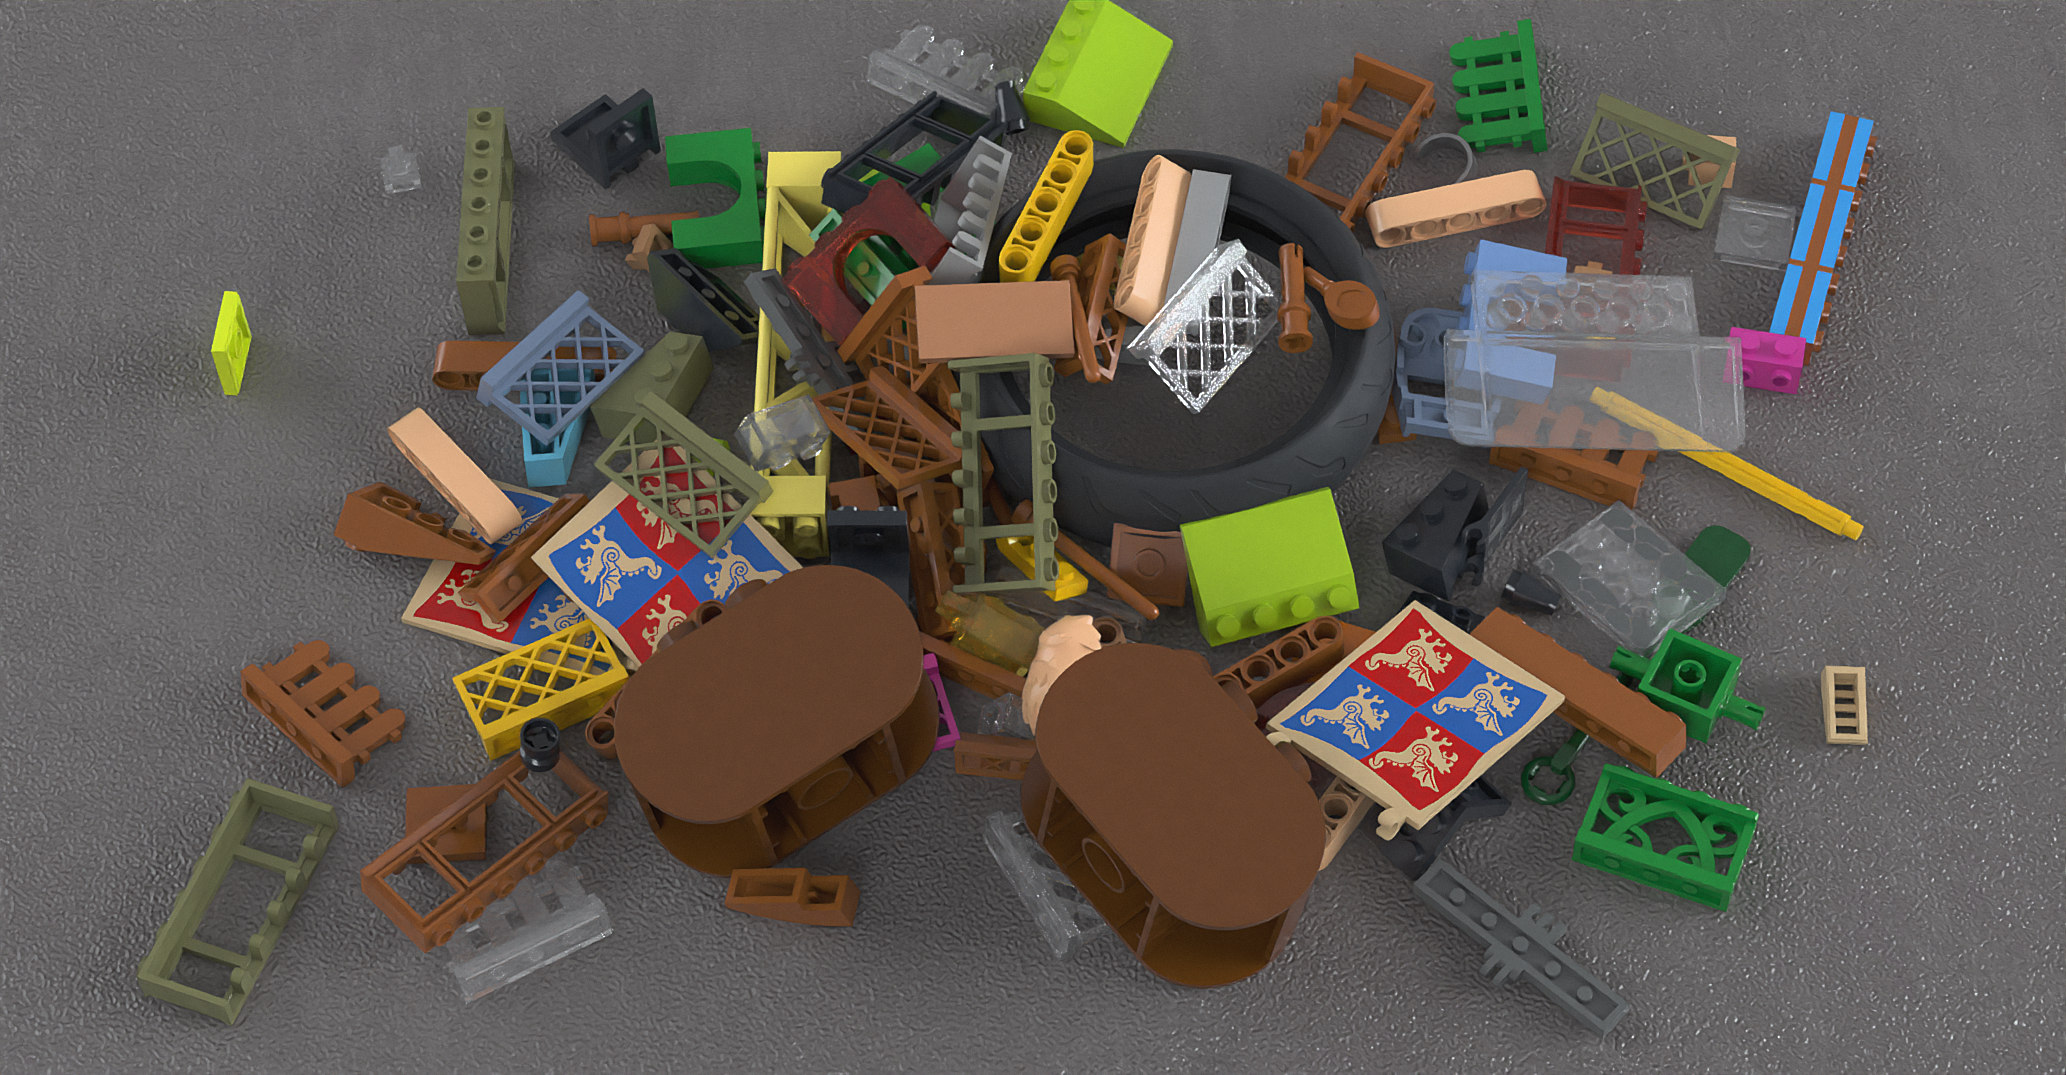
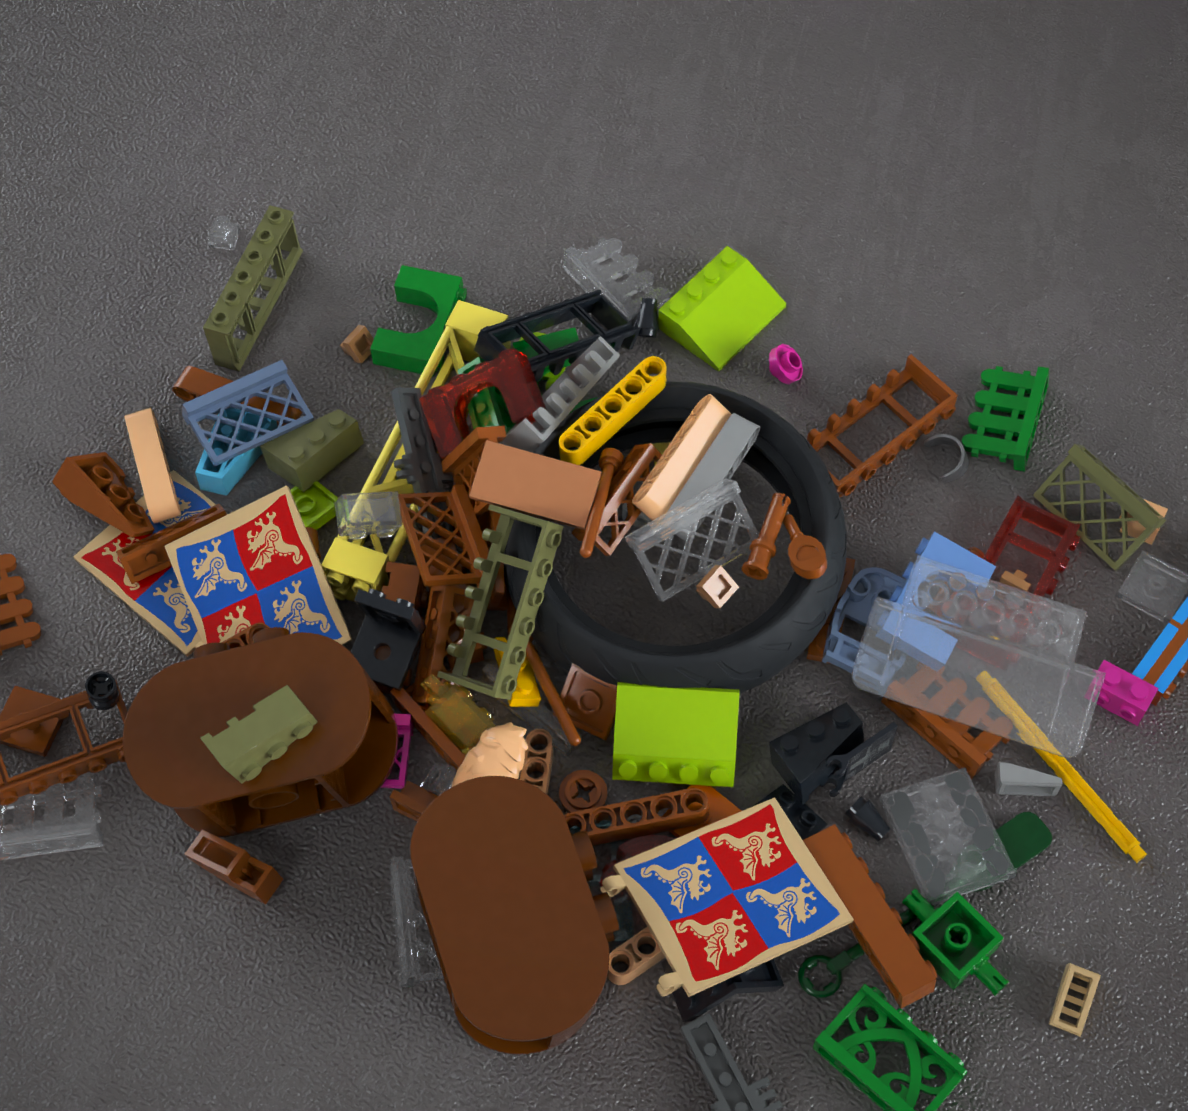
camera: 20 degrees right, 5 degrees up
neon yellow plate [211,291,252,396] -> none
yellow fence [452,618,629,761] -> none
black bracket [550,88,661,190] -> none
dark orange pin [589,210,699,247] -> none
olive fence [594,391,774,559] -> none
black wedge [647,248,759,352] -> none
light nougat beam [1365,170,1547,248] -> none
none -> olive wedge [200,685,318,784]
none -> tile [696,565,739,608]
none -> dark pink plate [769,344,803,384]
none -> light grey slope [994,761,1063,796]

